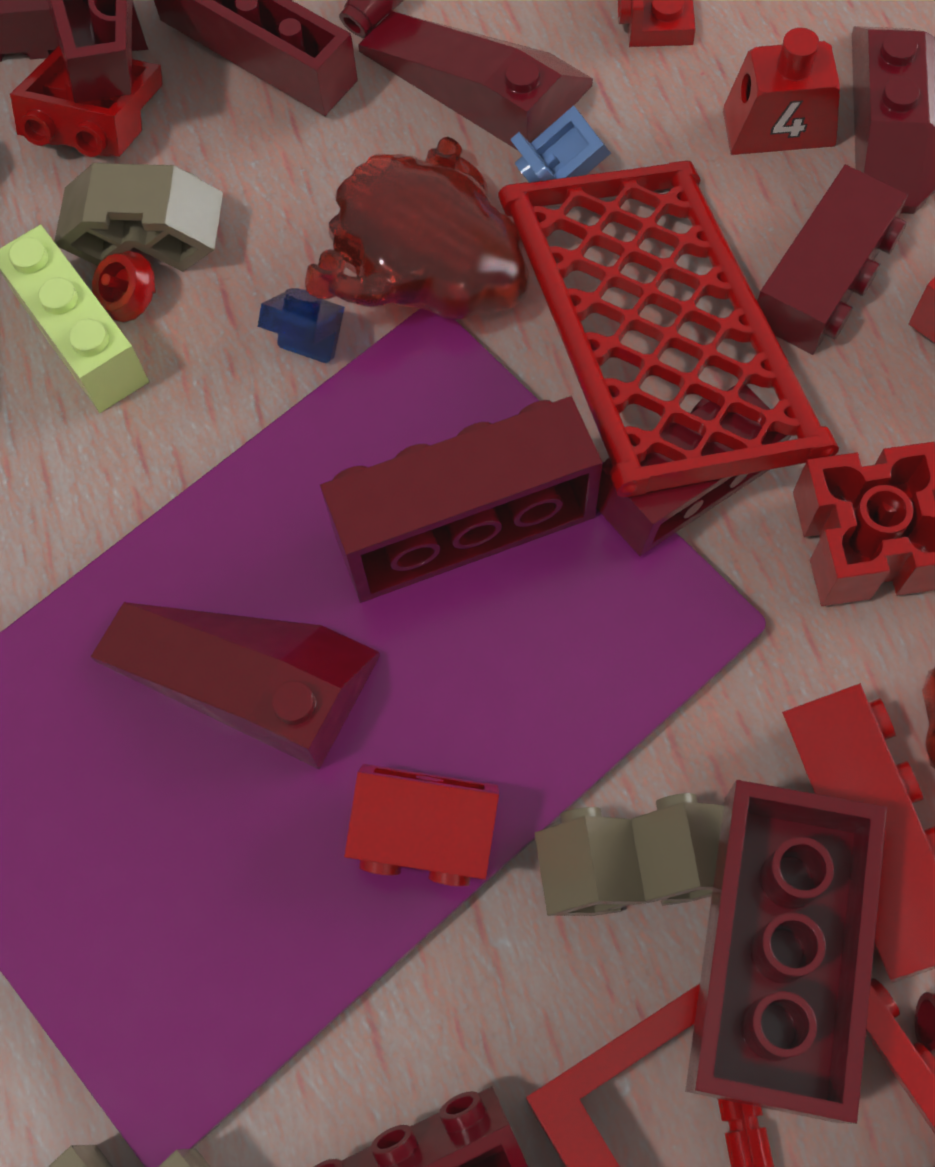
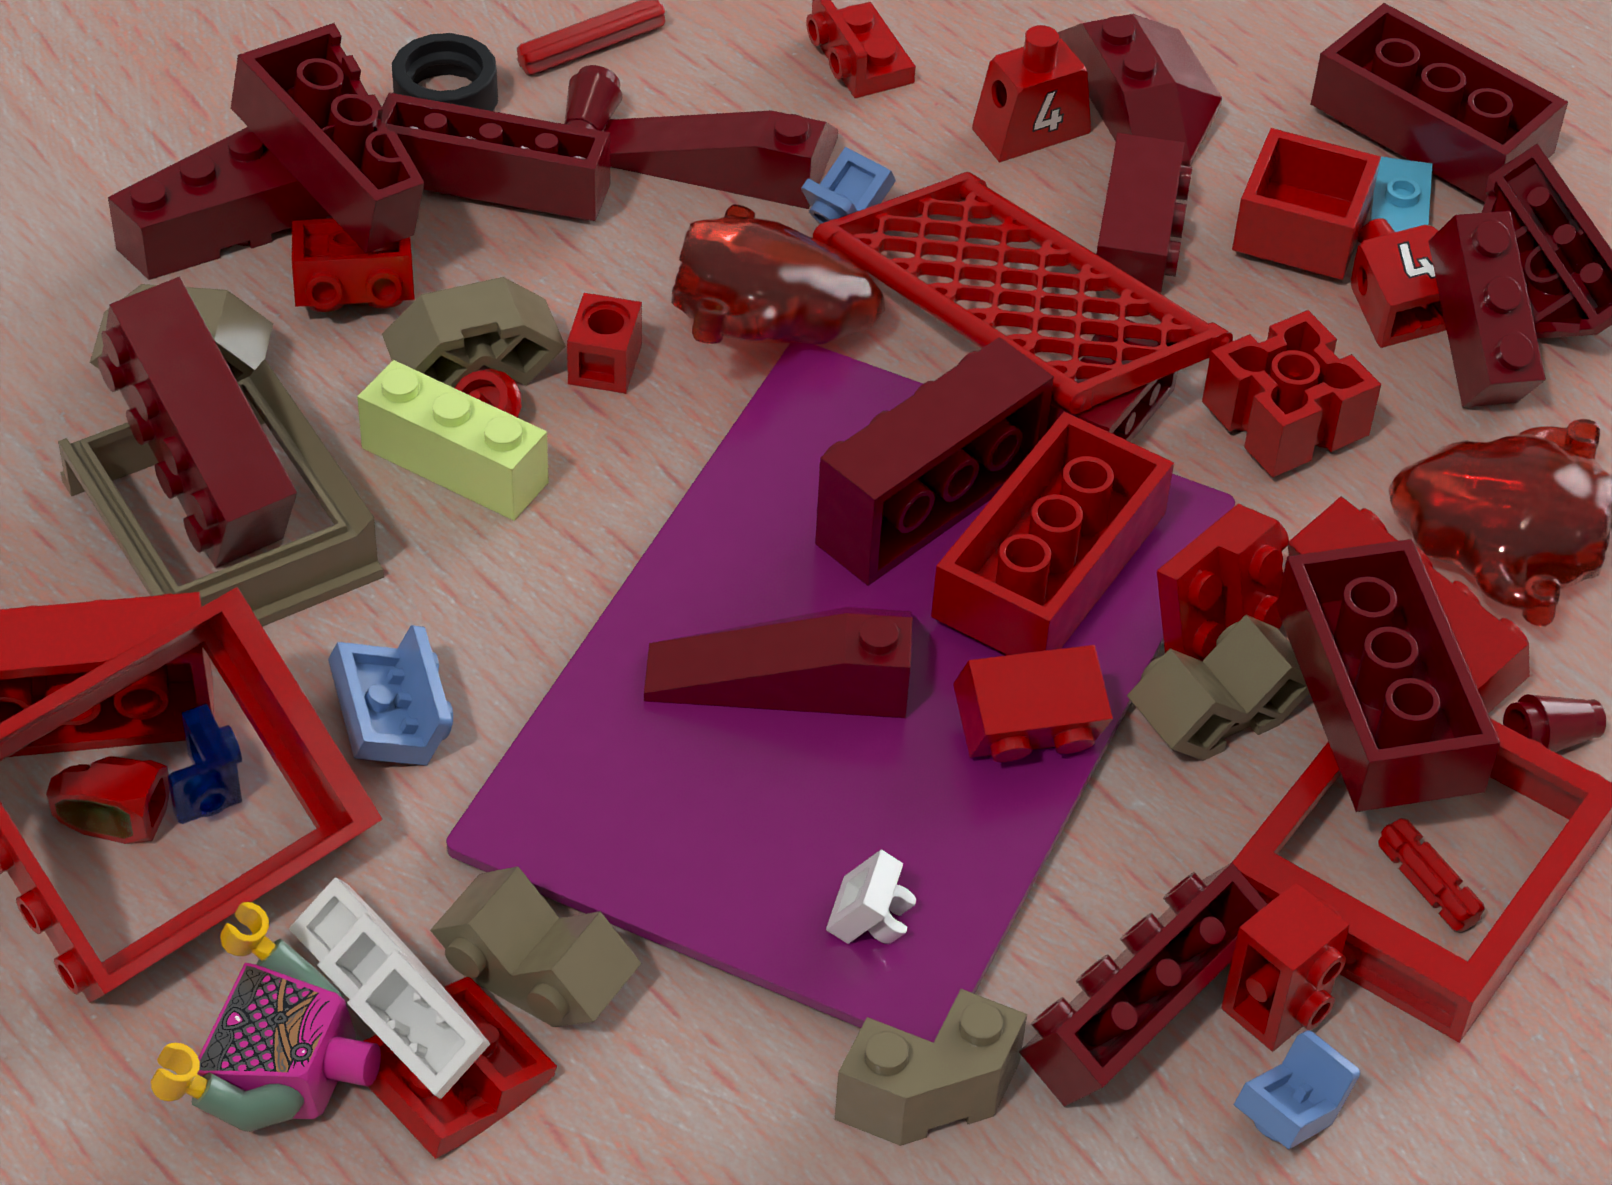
camera: 30 degrees left, 20 degrees down
clear blue bracket [257,288,345,363] -> none
none -> red brick [567,293,642,394]
none -> white tile [826,849,917,944]
none -> red brick [931,411,1174,655]
none -> red plate [1157,503,1289,661]

